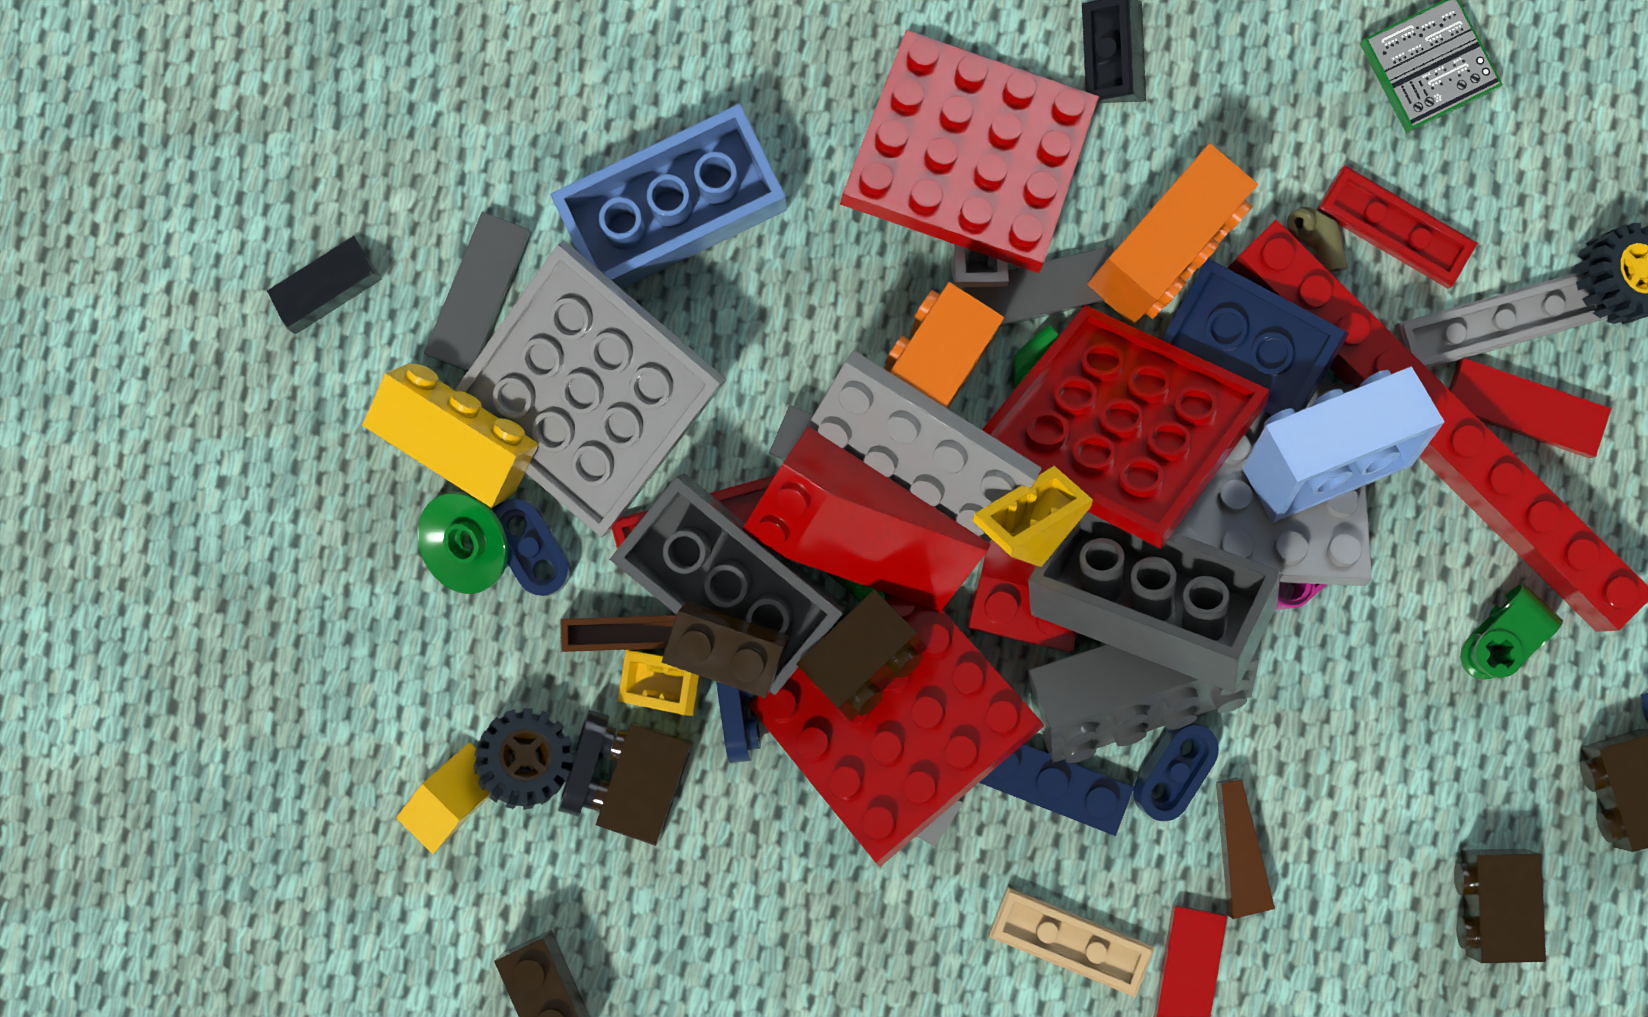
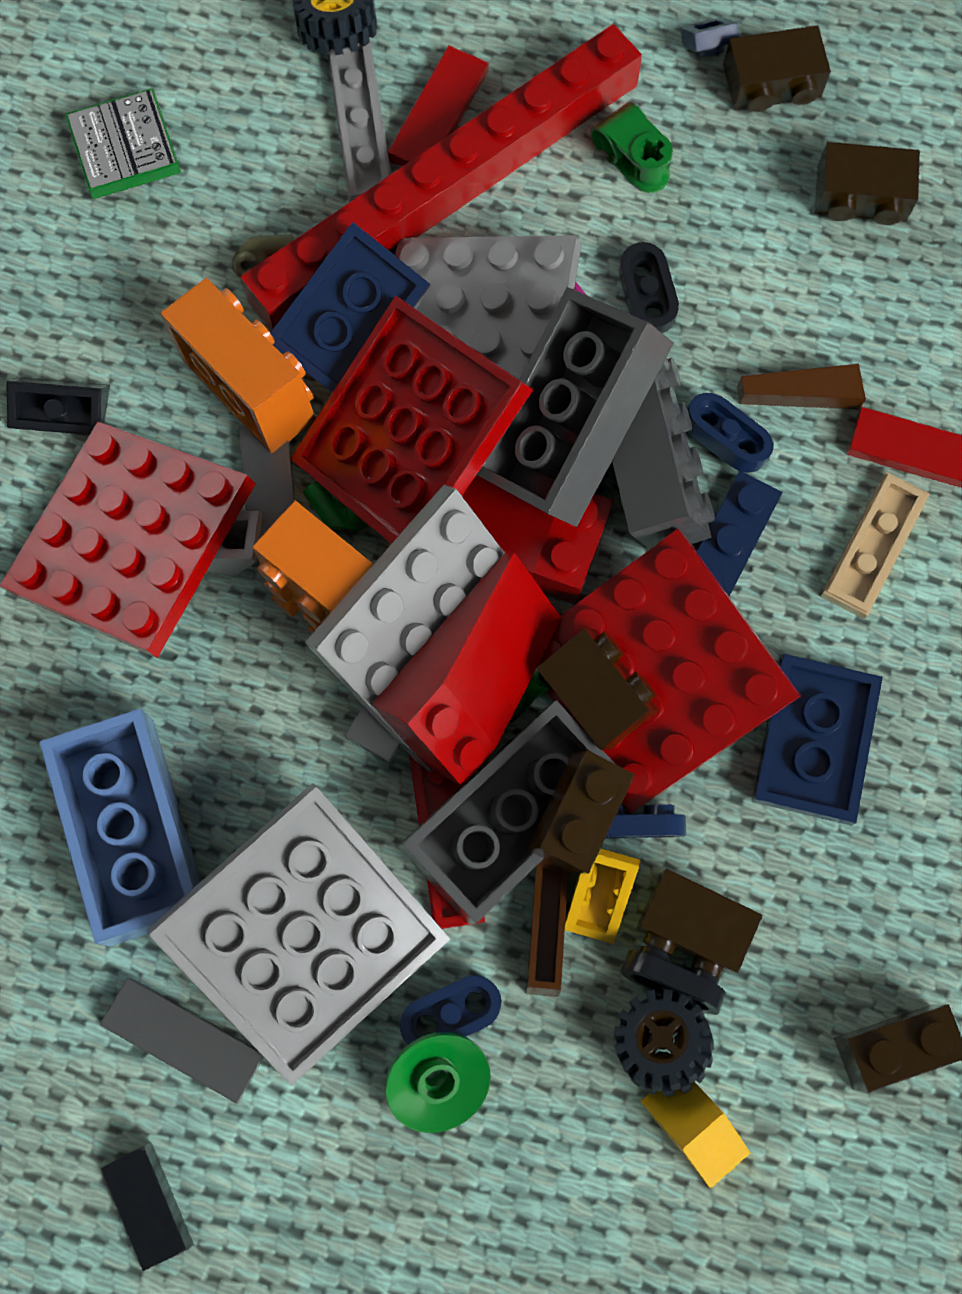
camera: 85 degrees left, 10 degrees down
yellow brick [362,363,539,508] -> none
yellow slope [972,466,1093,567] -> none
light blue brick [1243,366,1444,523] -> none
red tile [1316,165,1478,289] -> none
none -> black plate [619,242,679,334]
none -> dark blue plate [752,654,883,826]

